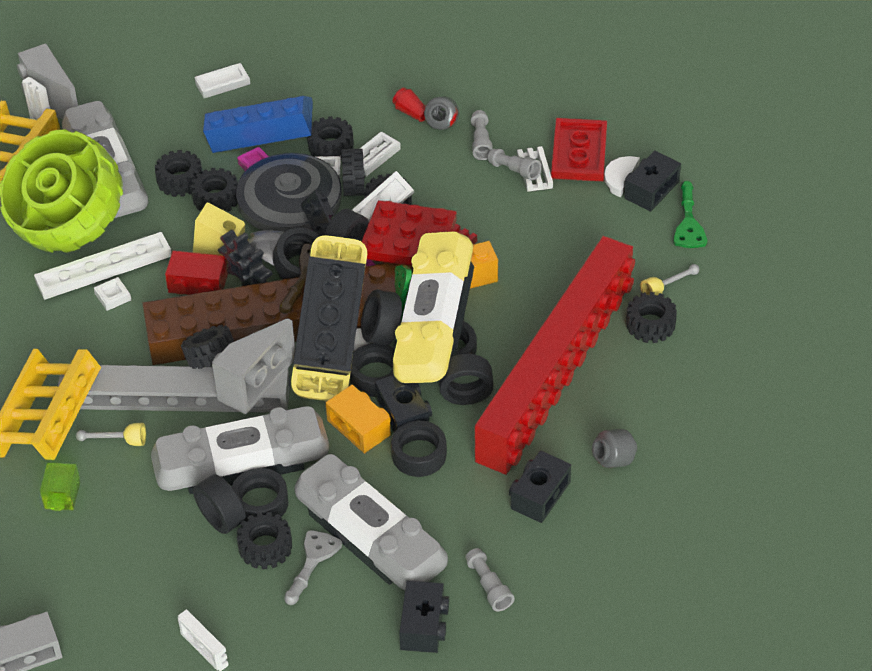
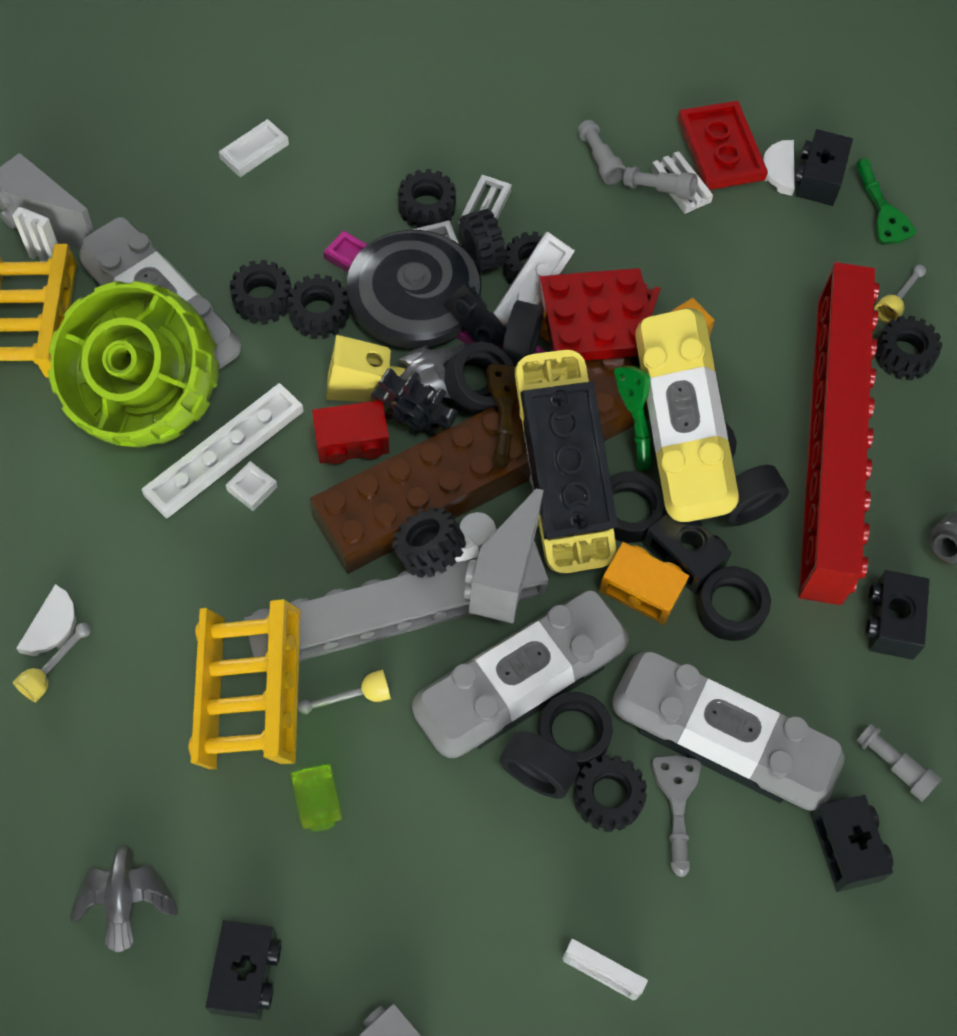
camera: 25 degrees left, 15 degrees up
blue slope [203,96,313,153] -> none
black tyre [361,289,402,345] -> none
red cone [392,87,426,122] -> none
dark grey head [424,96,460,130] -> none

